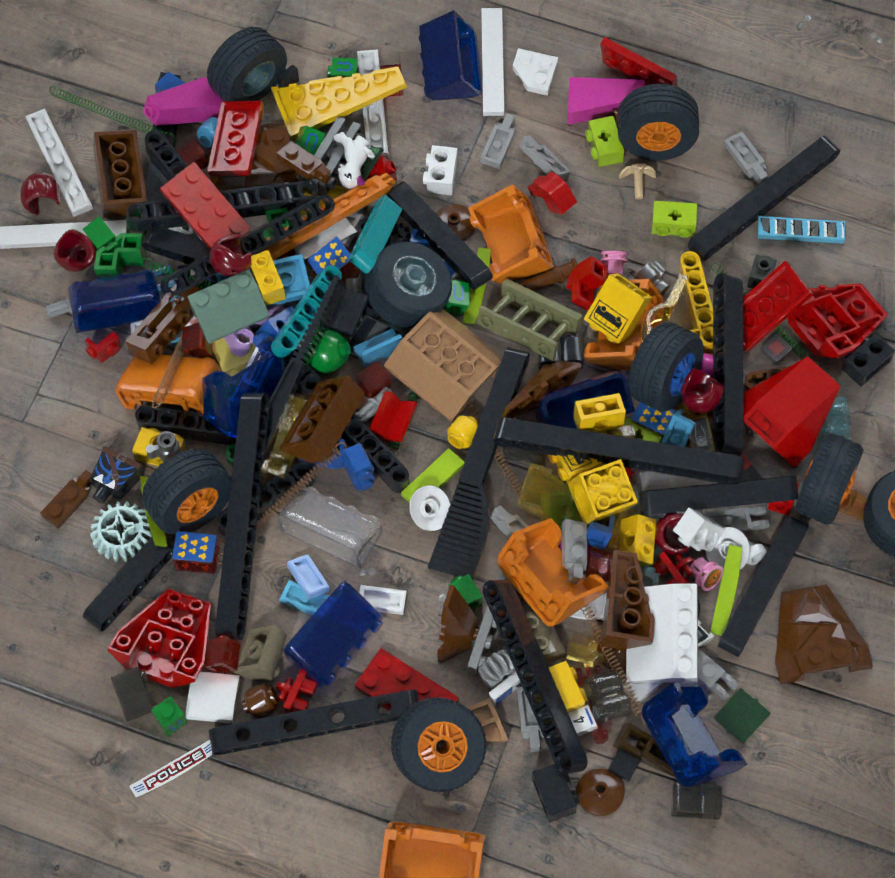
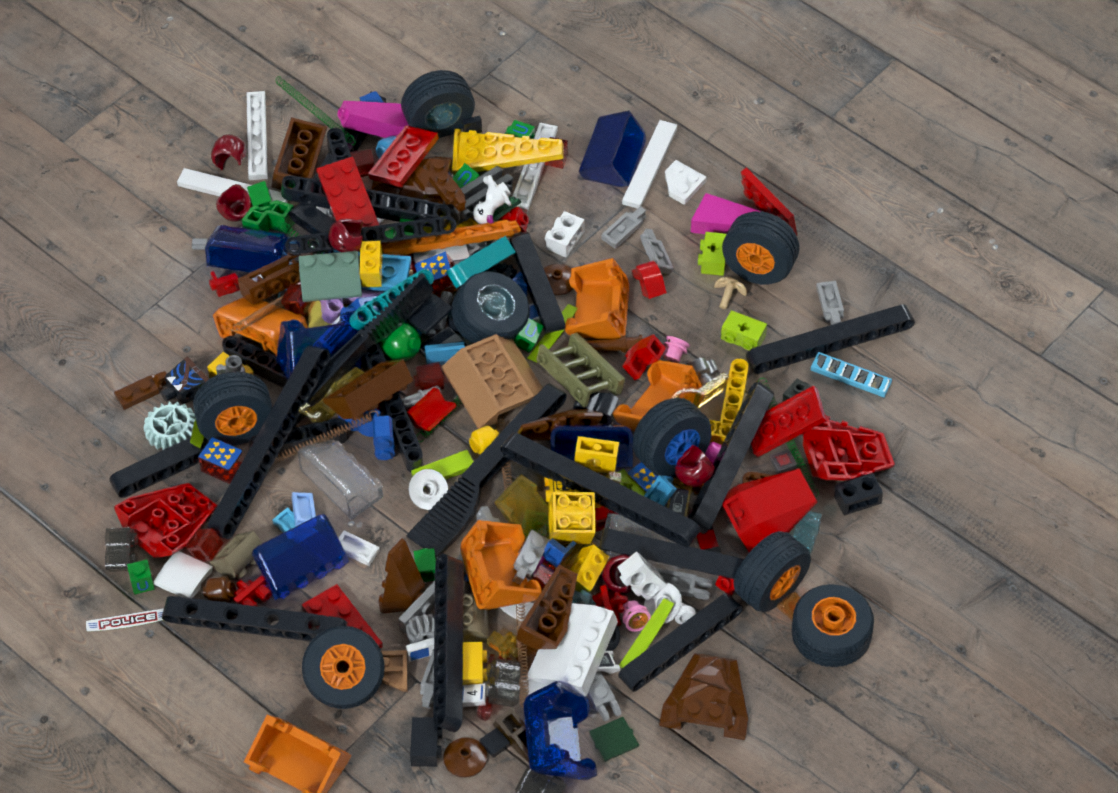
camera: 20 degrees right, 10 degrees down
yellow brick [584,273,653,344] -> none

